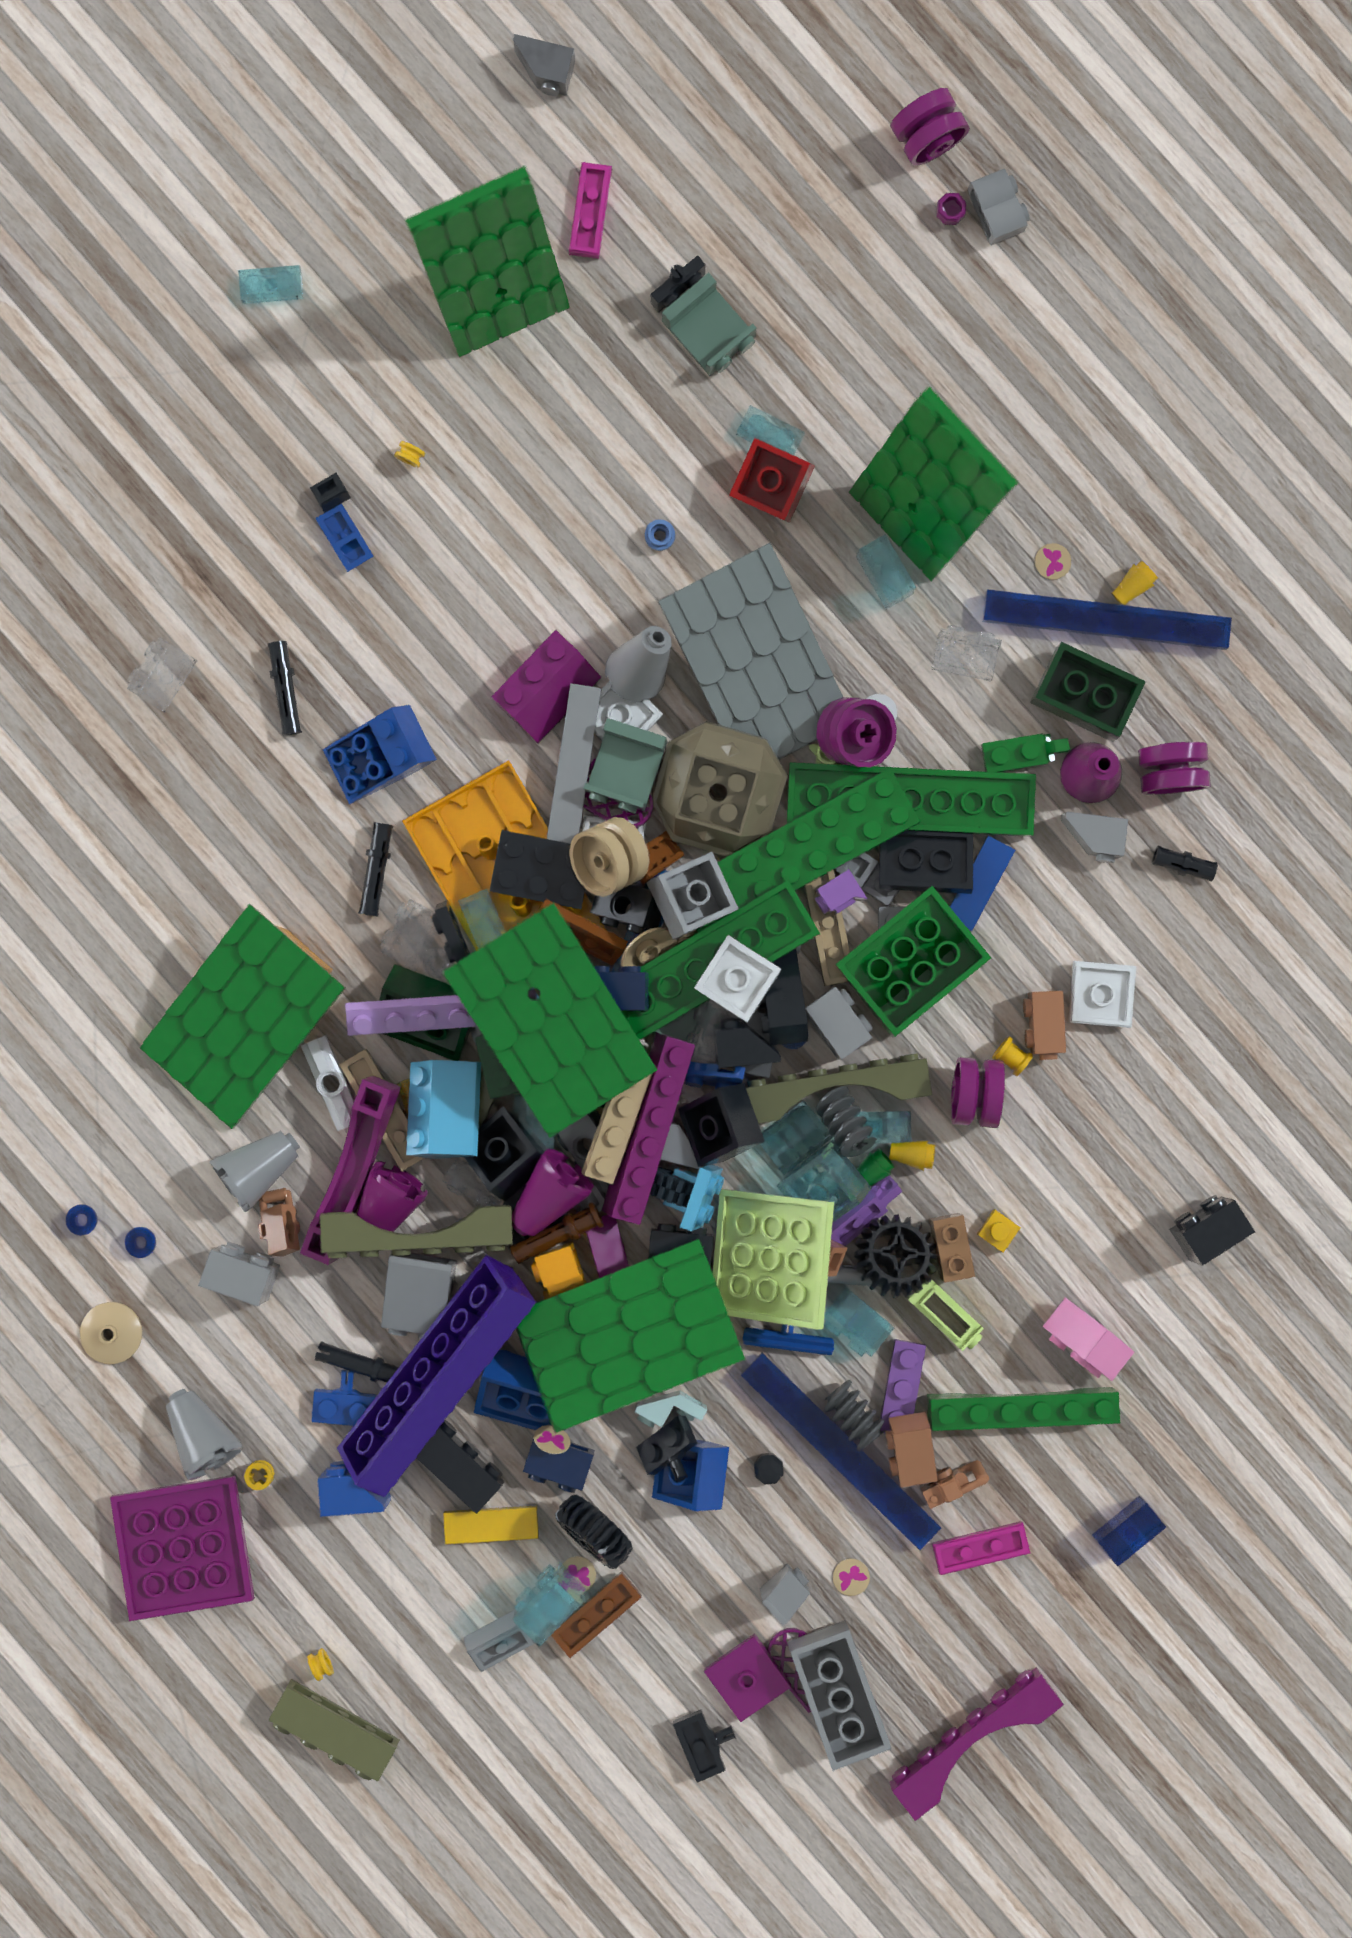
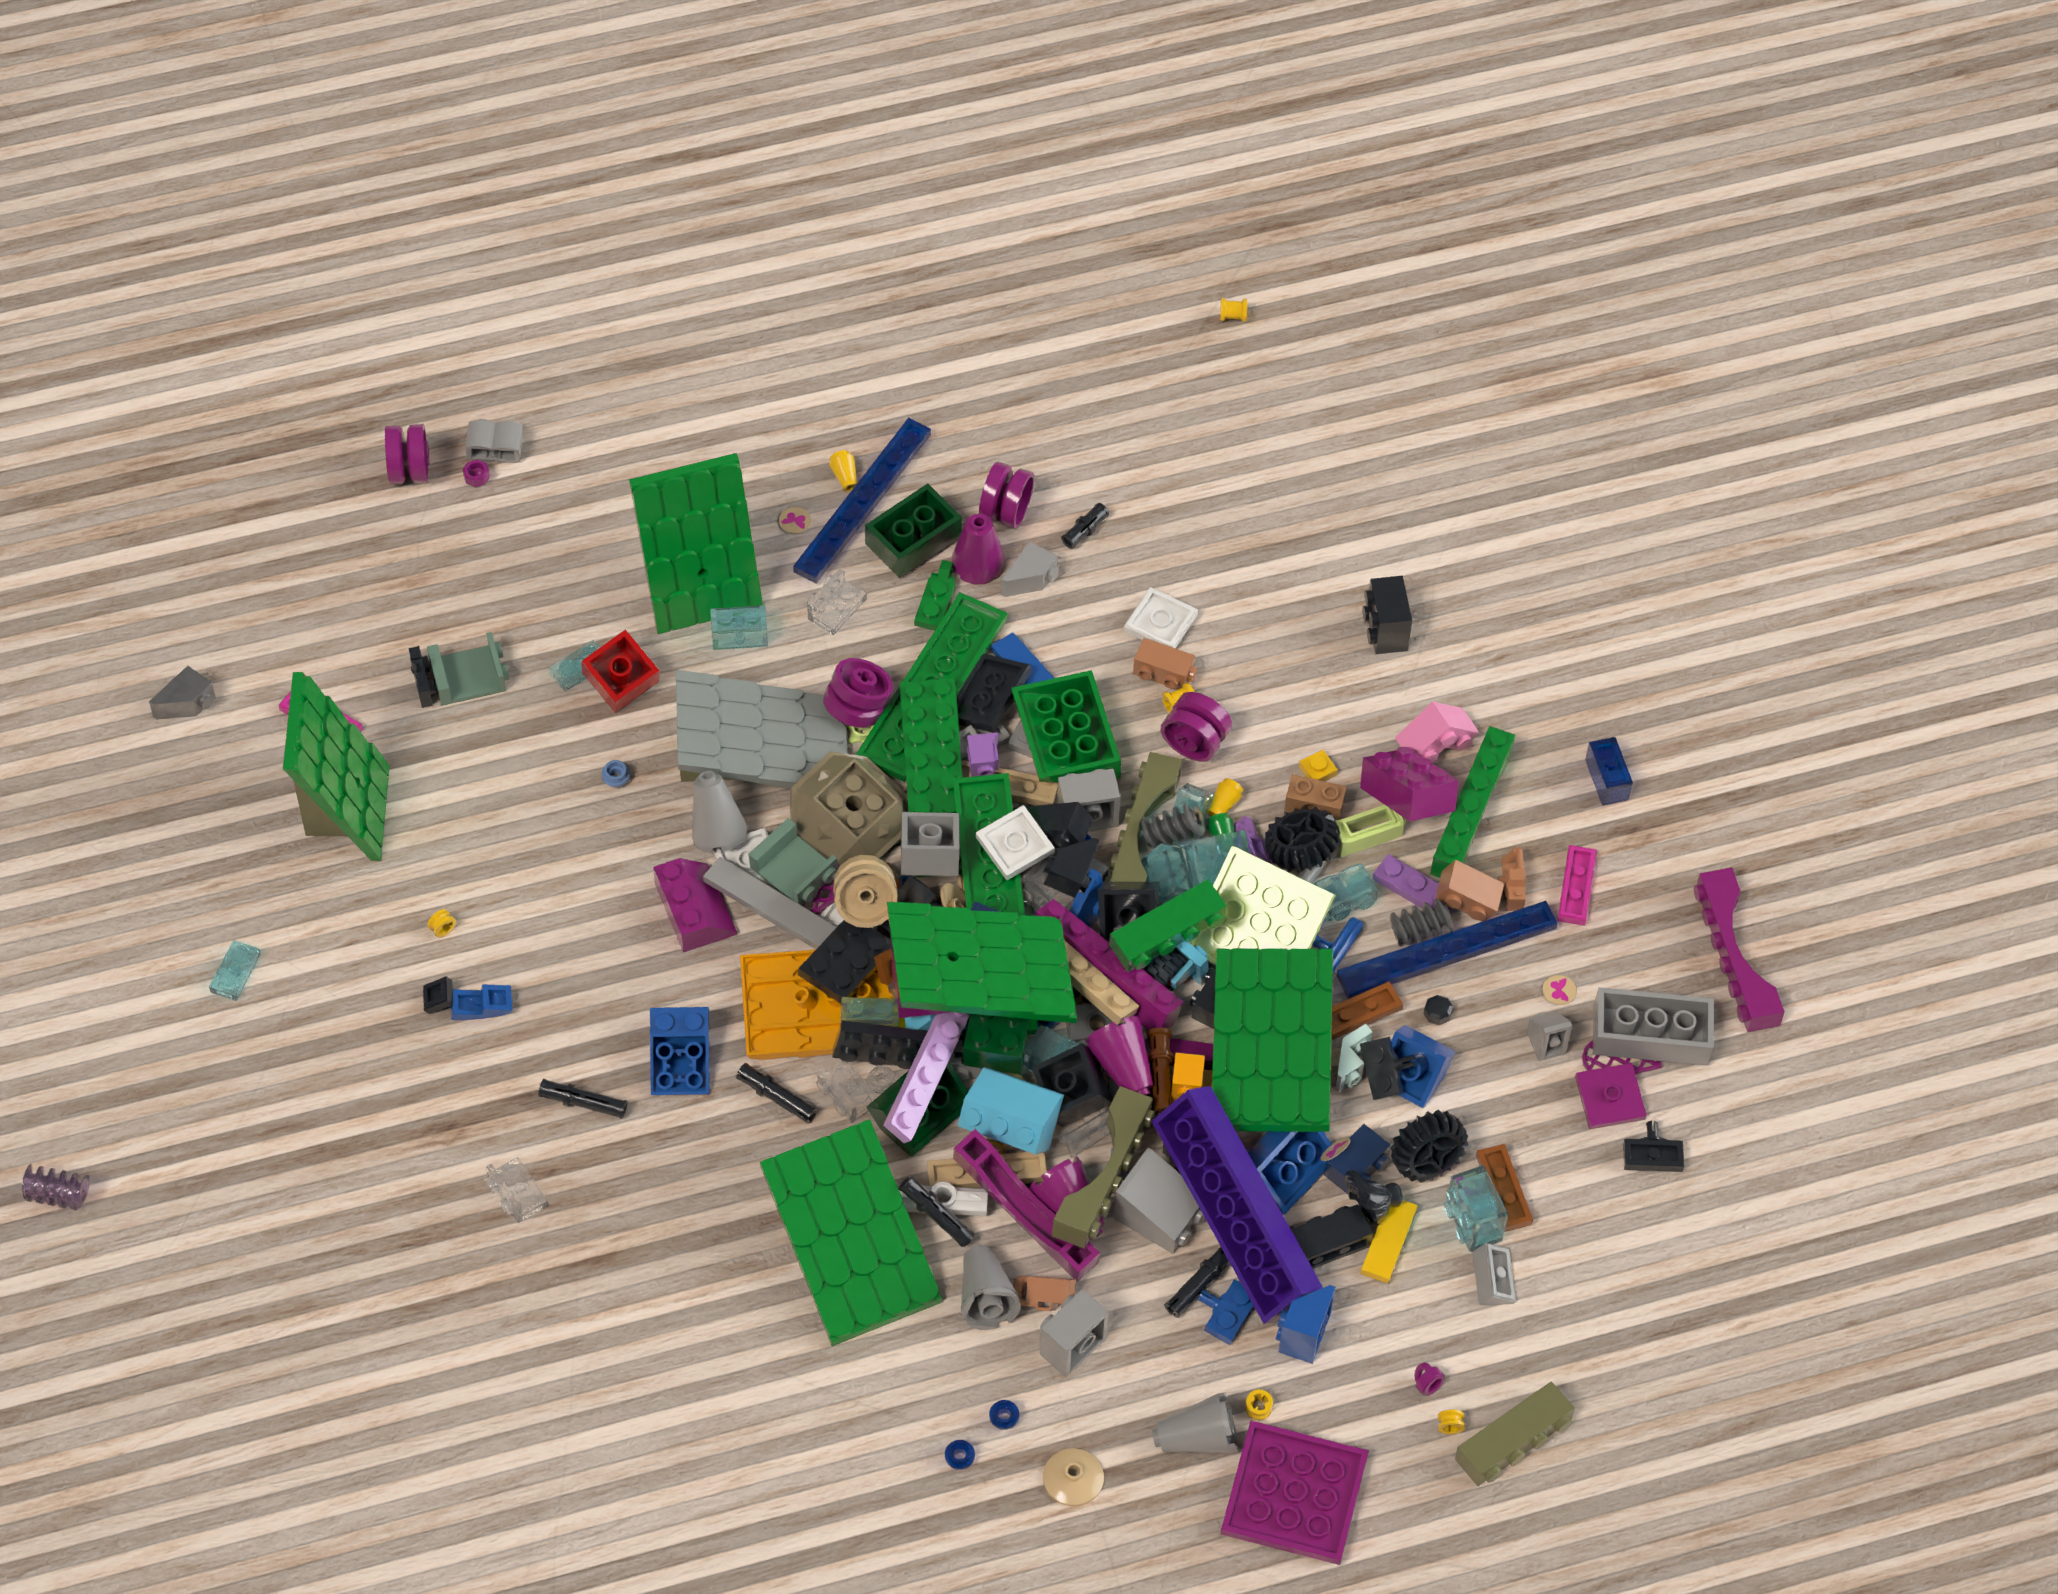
camera: 65 degrees left, 30 degrees down
none -> black pin [898,1175,975,1247]
none -> green brick [1109,879,1227,972]
none -> dark orange plate [1332,982,1403,1040]
none -> black hair [1345,1169,1403,1226]
none -> magenta brick [1360,747,1458,822]
none -> magenta tile [1414,1362,1445,1396]

